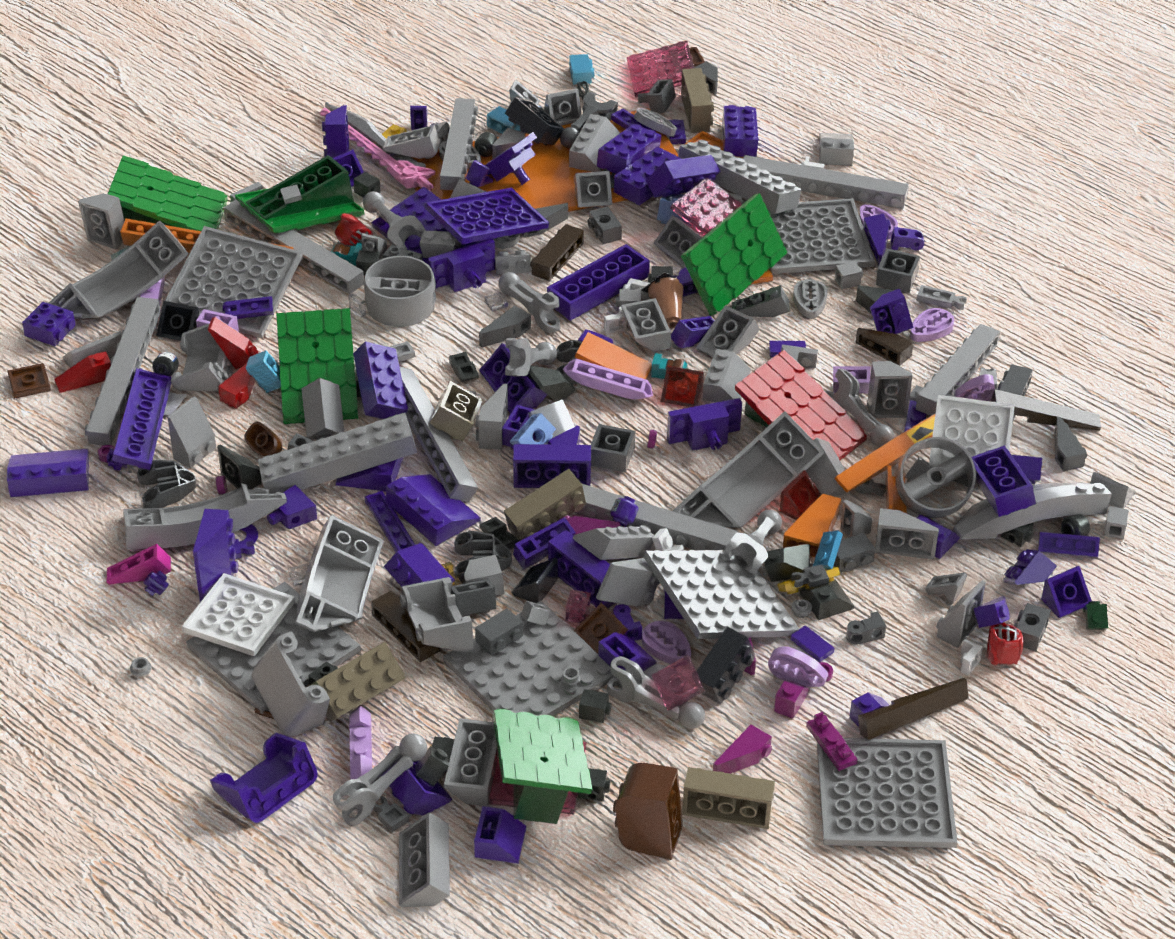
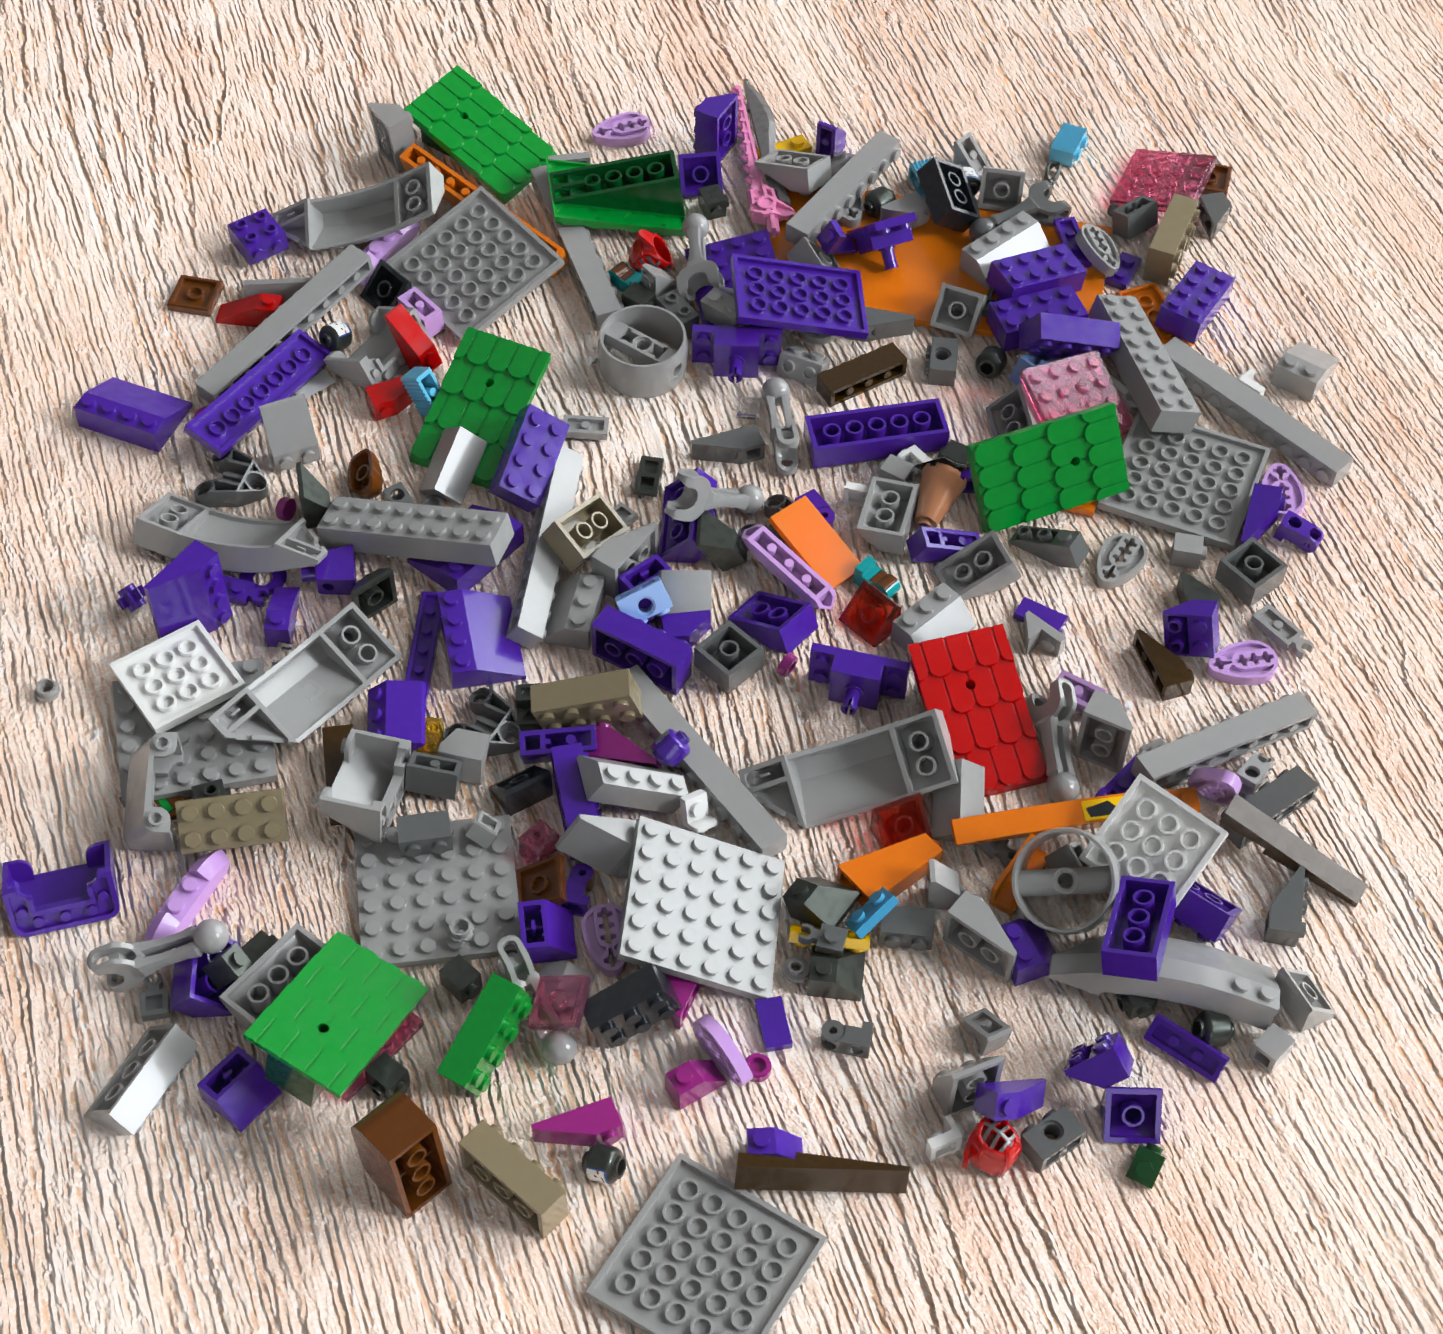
camera: 30 degrees right, 10 degrees up
dark pink slope [107,544,171,584] -> none
dark purple plate [222,296,274,319] -> none
light grey tile [280,185,302,204] -> none
light grey piece [723,509,782,575] -> none
magenta plate [806,712,858,771] -> none
none -> dark purple slope [263,587,300,648]
none -> pearl dark grey slope [350,568,398,619]
none -> green brick [436,973,533,1097]
none -> light grey slope [543,572,606,650]
none -> pearl dark grey head [582,1144,626,1184]
none -> lavender piece [592,112,650,147]
none -> dark purple slope [727,591,819,654]
none -> pearl dark grey head [975,345,1007,379]

